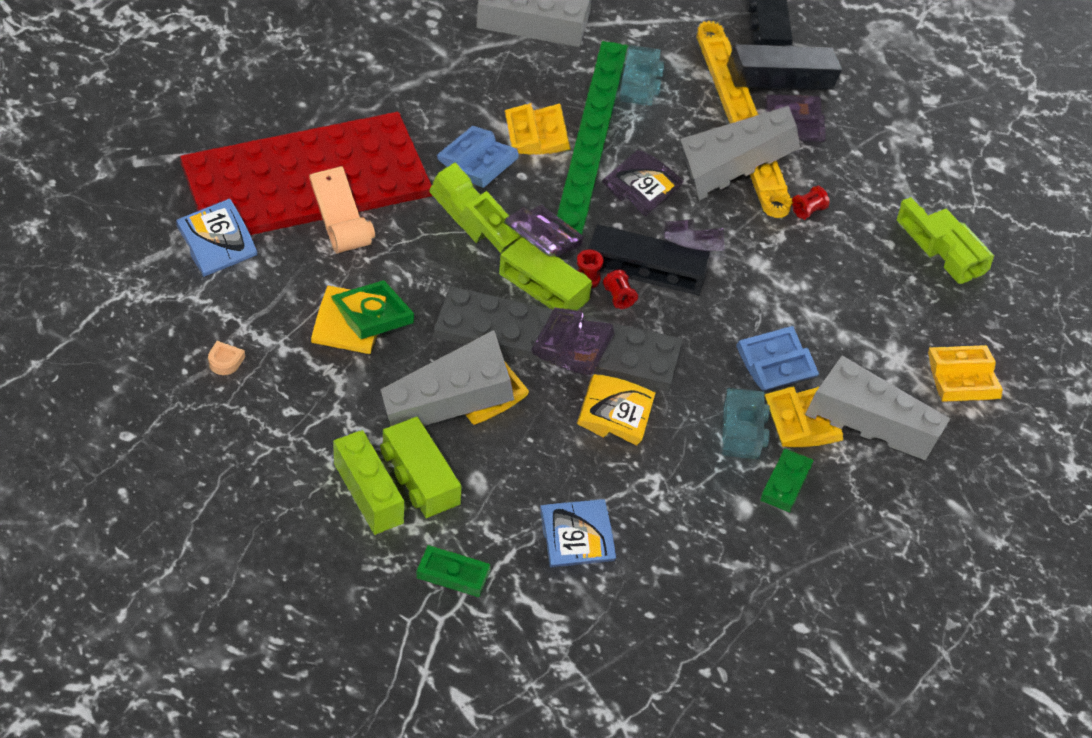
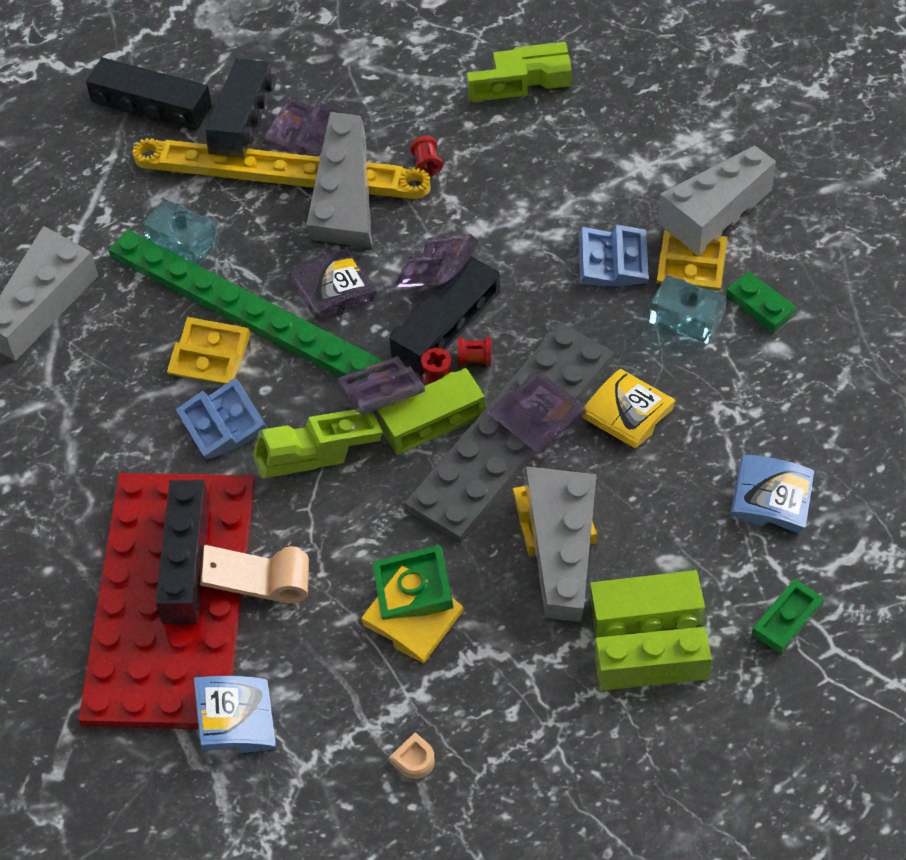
camera: 60 degrees left, 5 degrees up
yellow slope [928,345,1003,402] -> none
none -> black brick [155,480,210,624]

